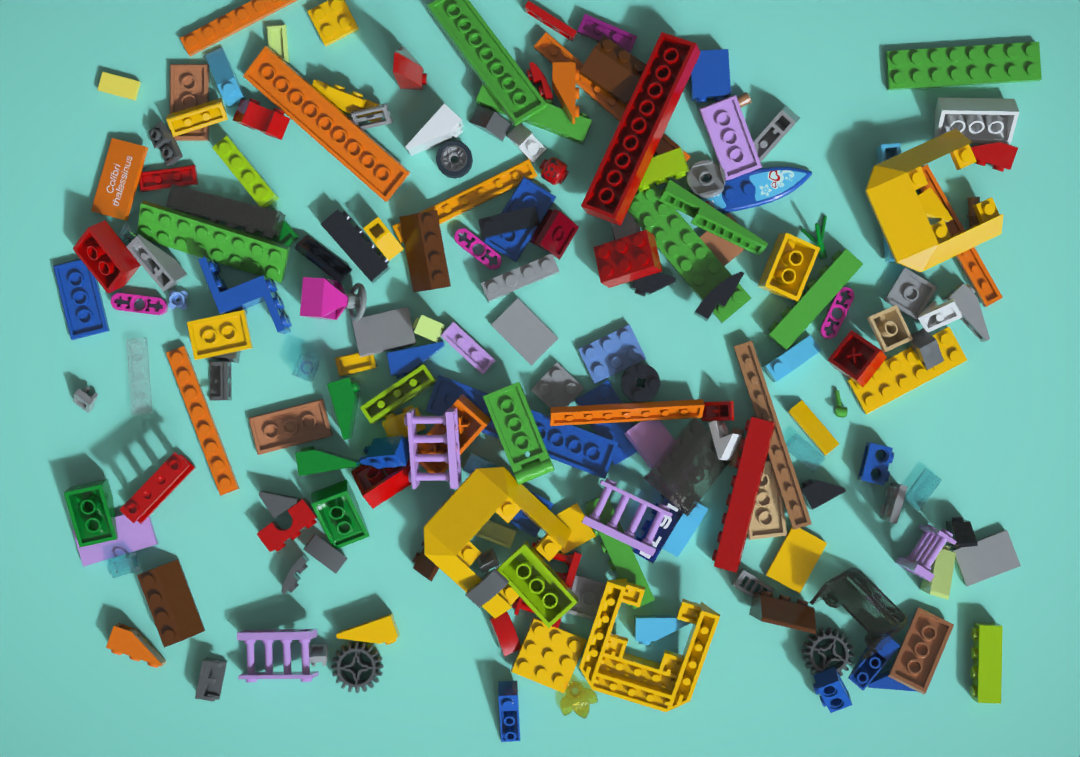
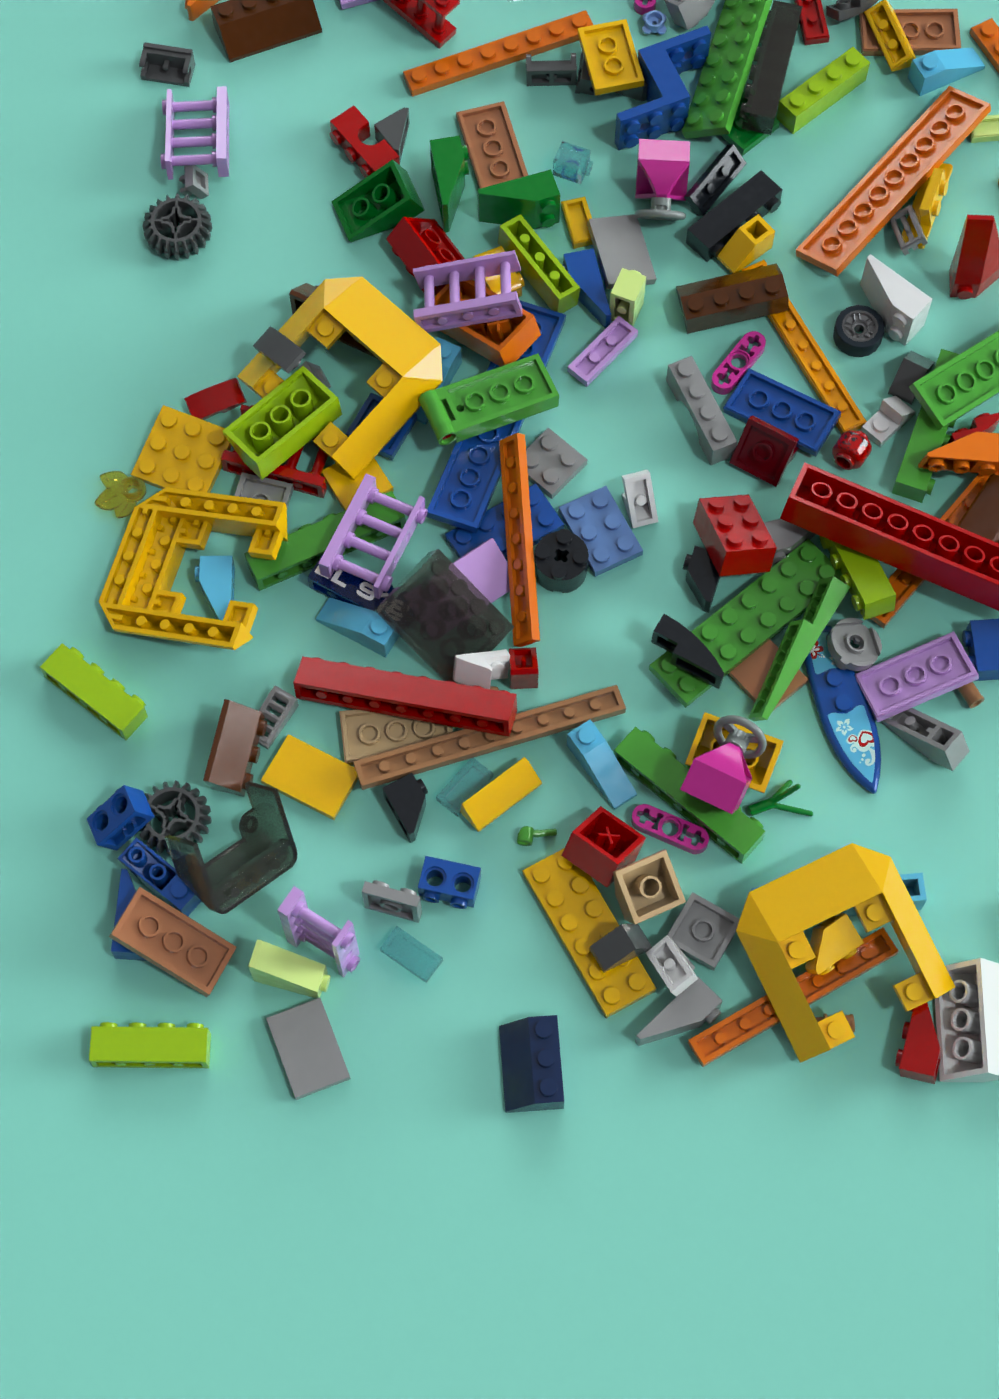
camera: 90 degrees right, 20 degrees down
red brick [233,98,290,140] -> none
dark grey slope [281,554,309,594] -> none
dark grey slope [303,534,348,574] -> none
yellow slope [336,613,400,645] -> none
blue hinge [359,436,410,469] -> none
yellowish green tile [475,520,517,549] -> none
black slope [478,207,540,239] -> none
light grey tile [491,298,558,366] -> none
blue slope [498,681,520,742] -> none
black slope [946,517,978,548] -> none
none -> lime brick [40,643,148,740]
none -> dark blue slope [499,1015,564,1113]
none -> white slope [622,470,658,528]
none -> dark pink piece [680,715,767,814]

